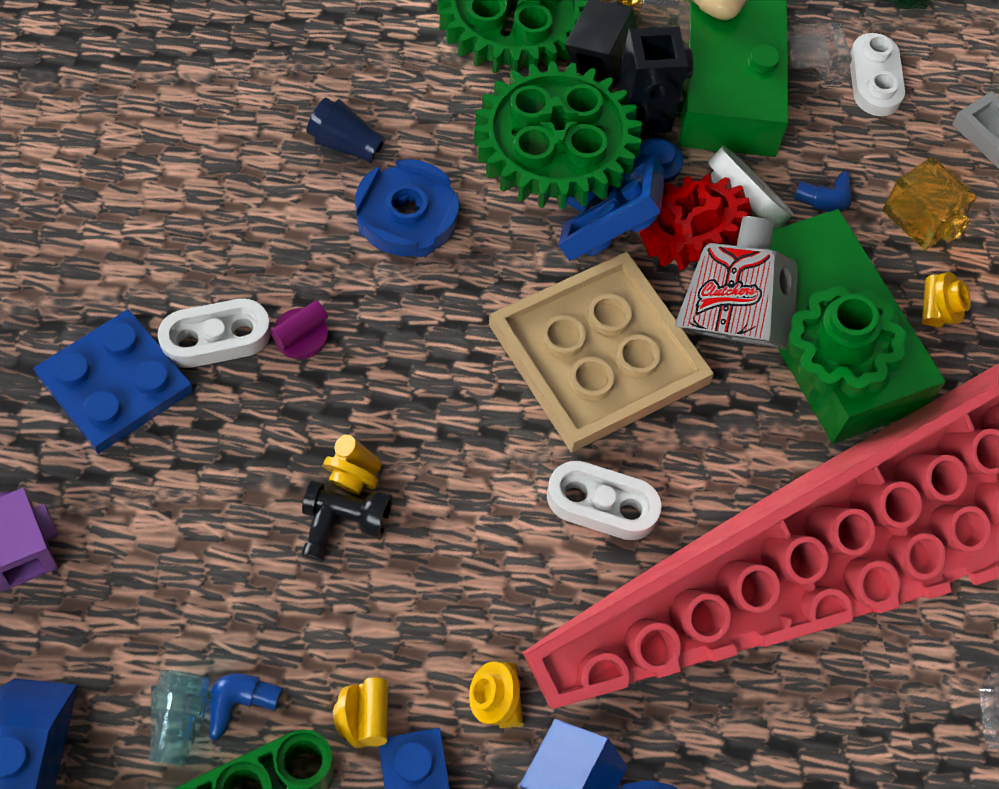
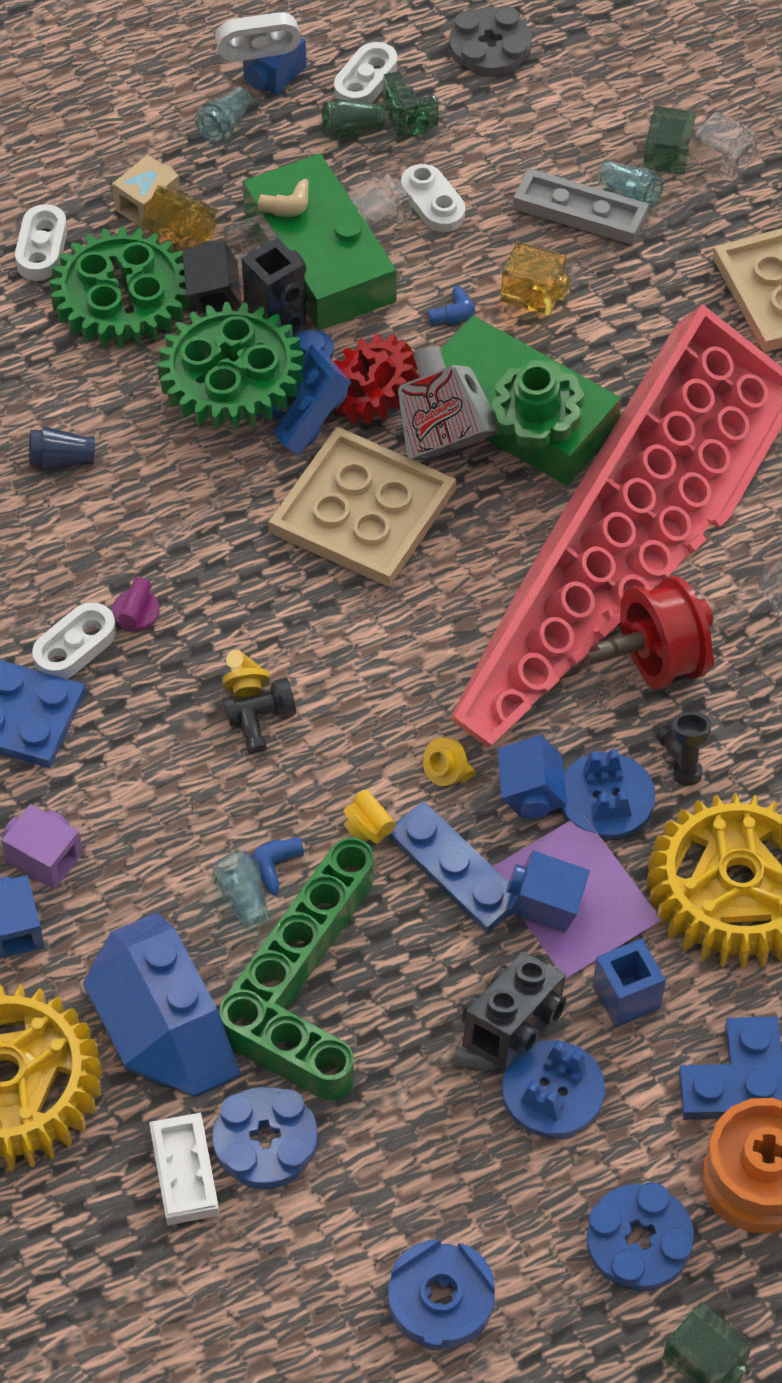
camera: 25 degrees left, 5 degrees down
blue plate [355,159,459,257] -> none
white plate [547,461,662,540] -> none
white plate [708,146,793,229] -> none
yellow plate [922,272,971,328] -> none
none -> red wheel [583,576,714,690]

